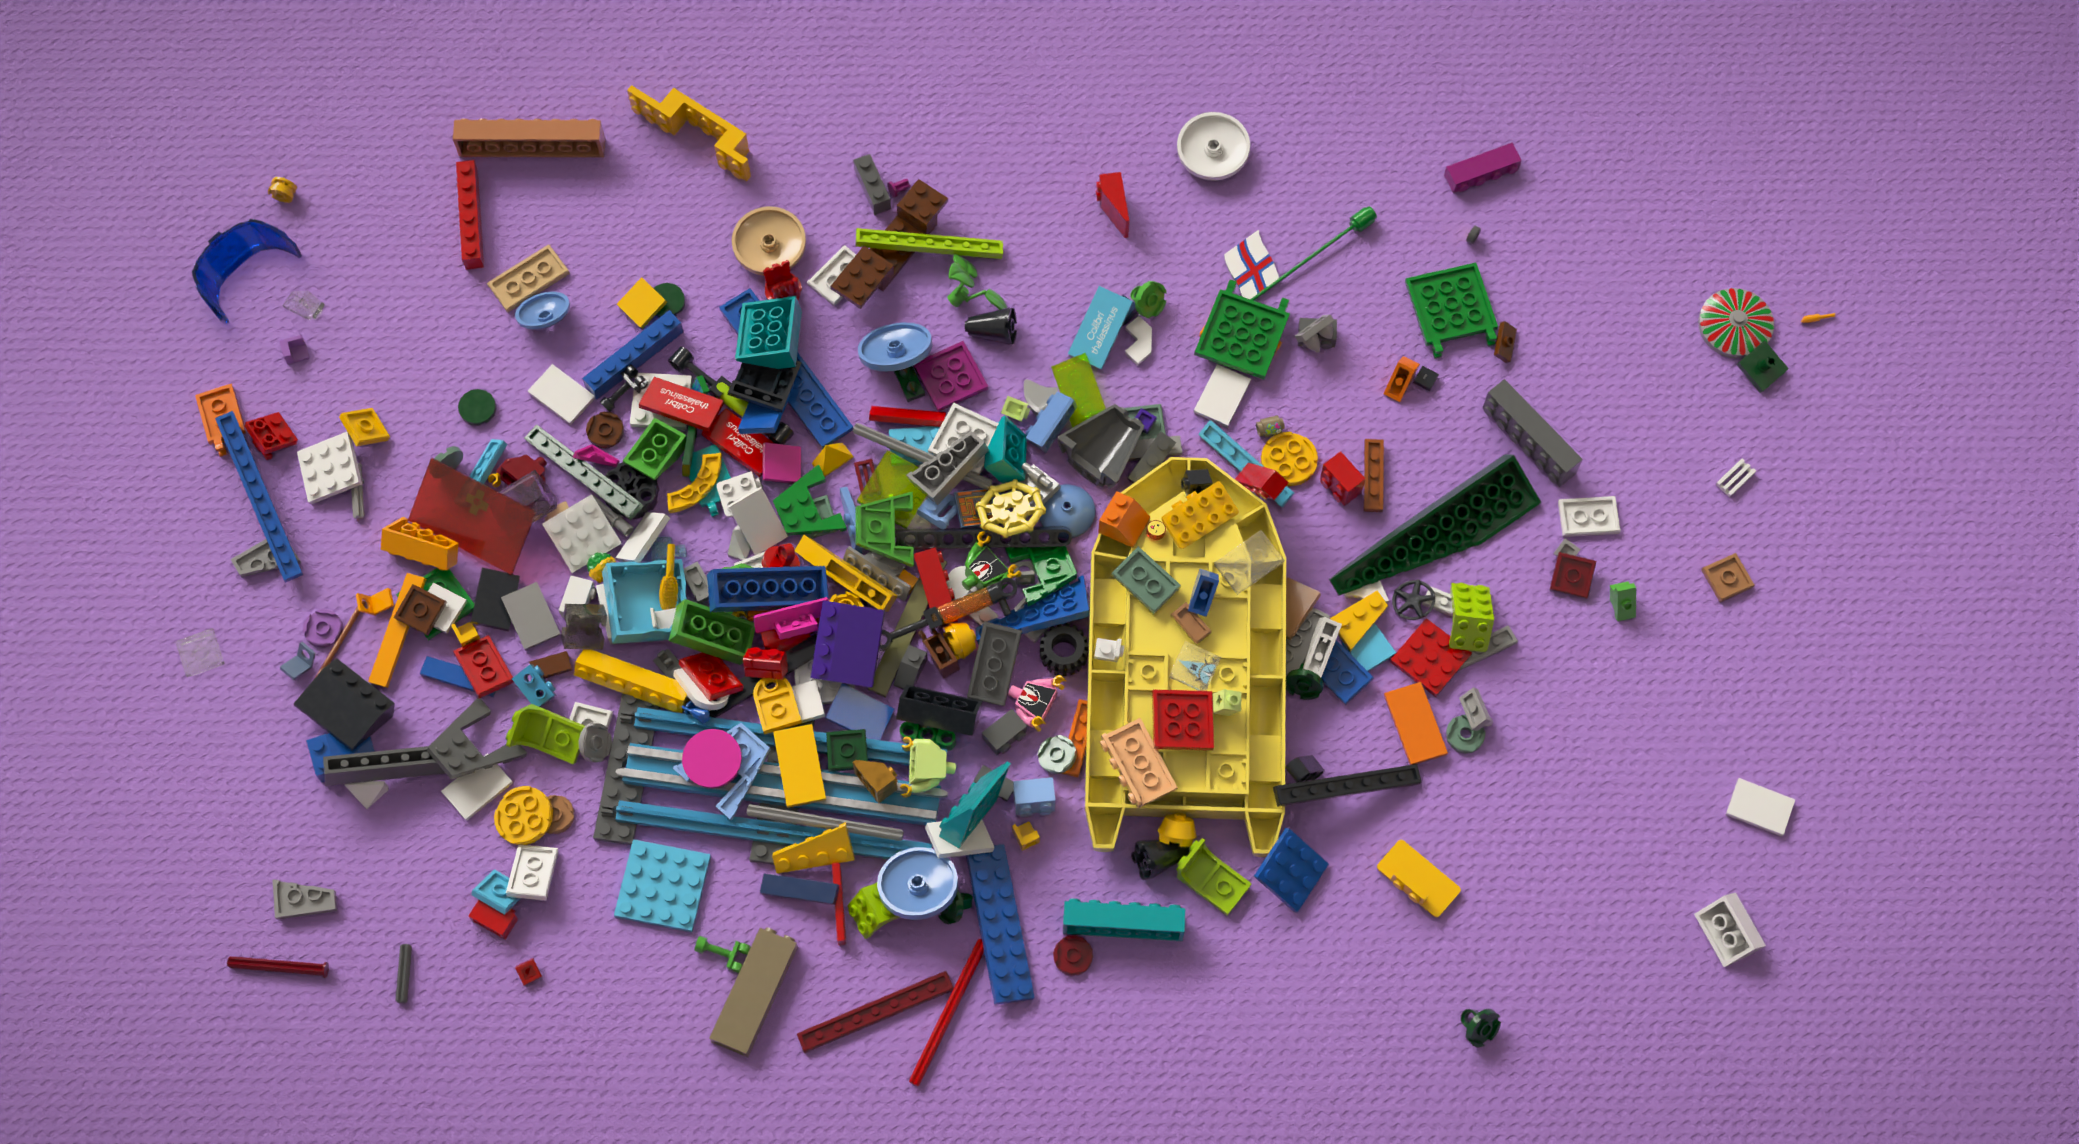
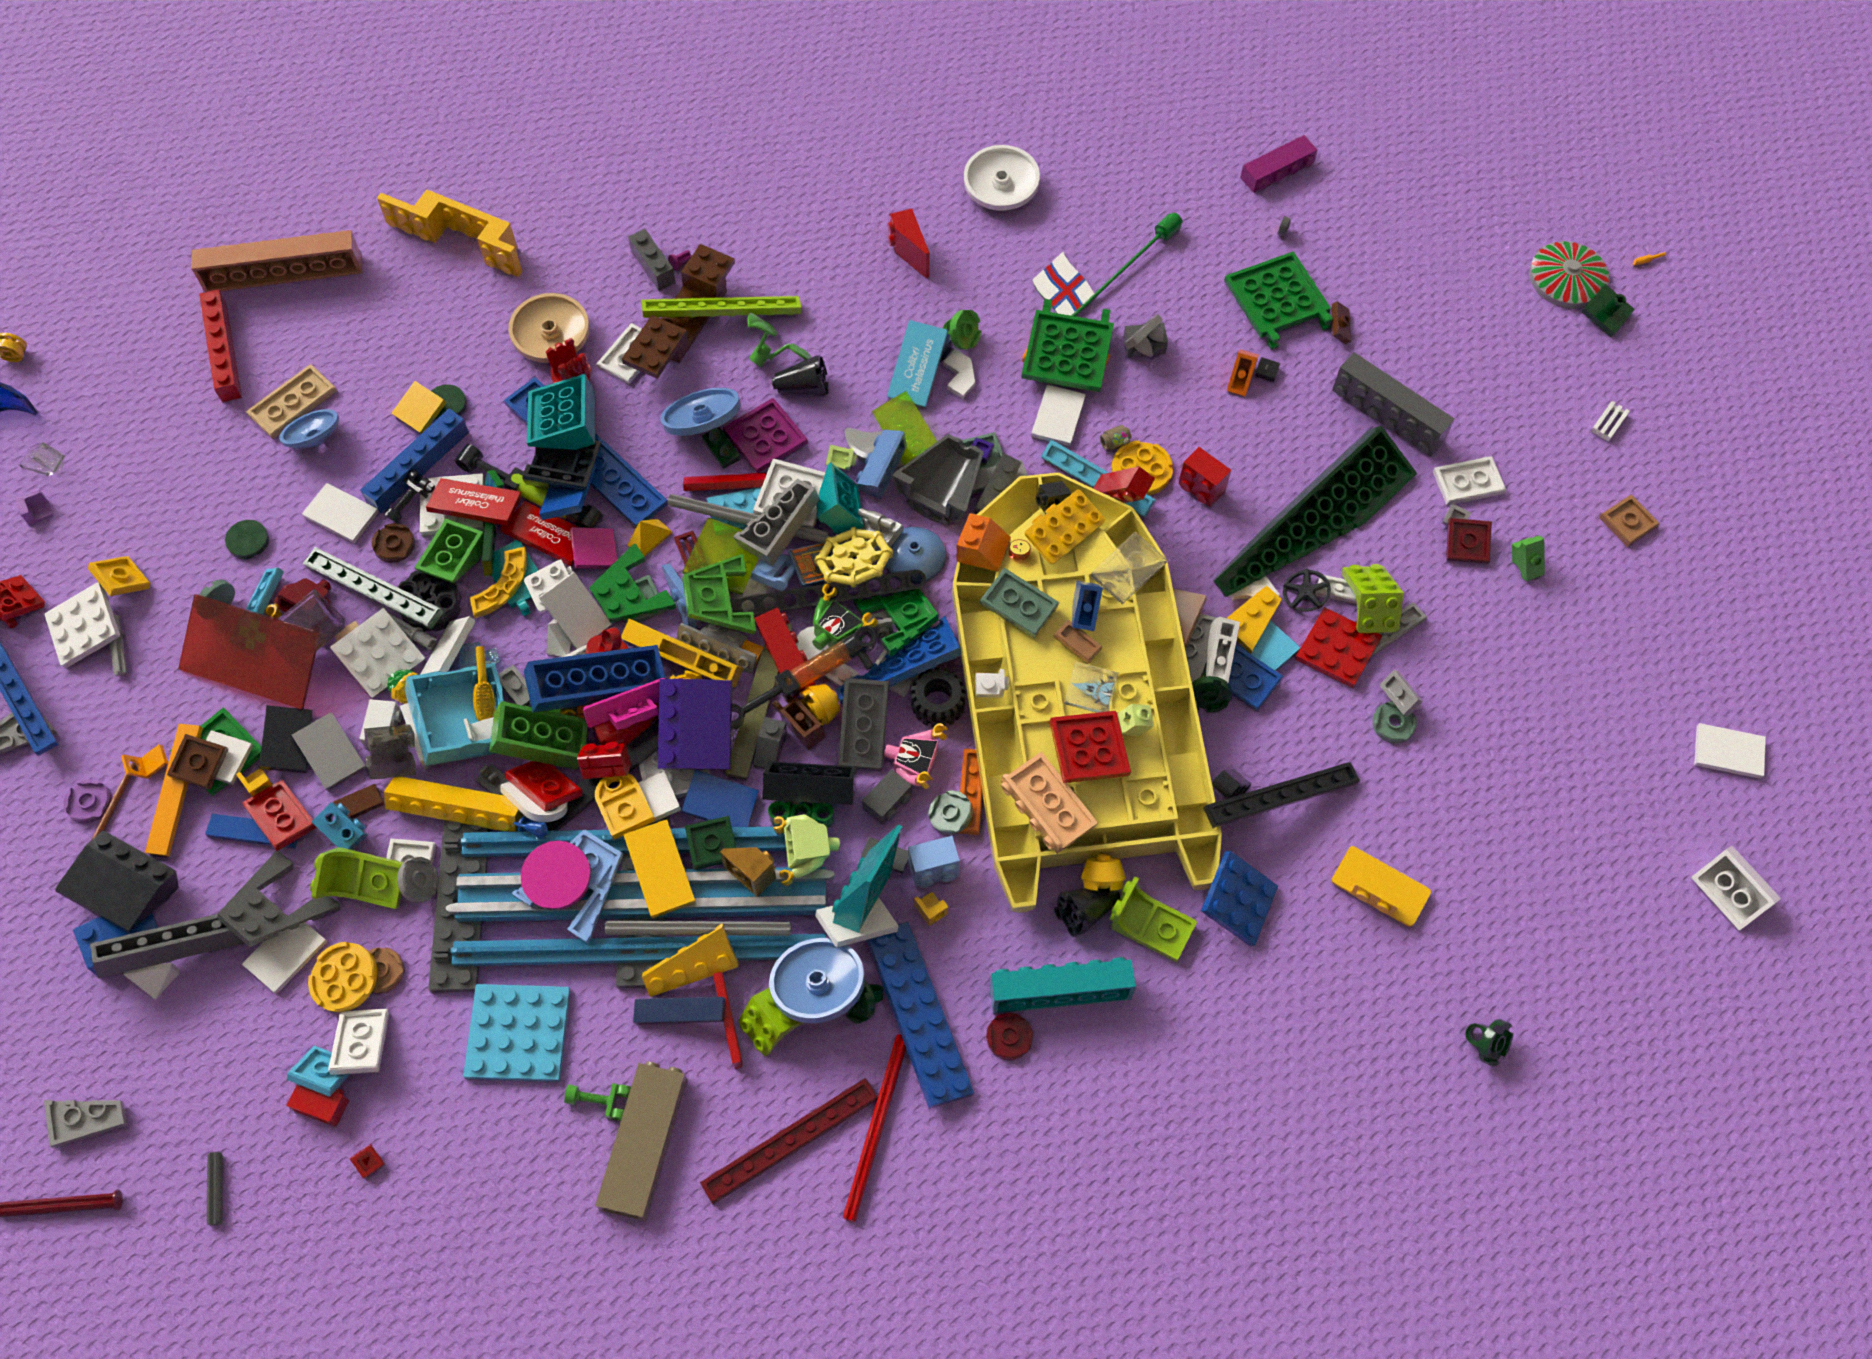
camera: 10 degrees left, 5 degrees down
sand blue bracket [280,642,316,680] -> none
light orange wedge [381,517,458,570] -> none
dark pink tile [573,444,620,467] -> none
dark orange plate [1364,439,1384,512] -> none
orange tile [1384,682,1448,765] -> none

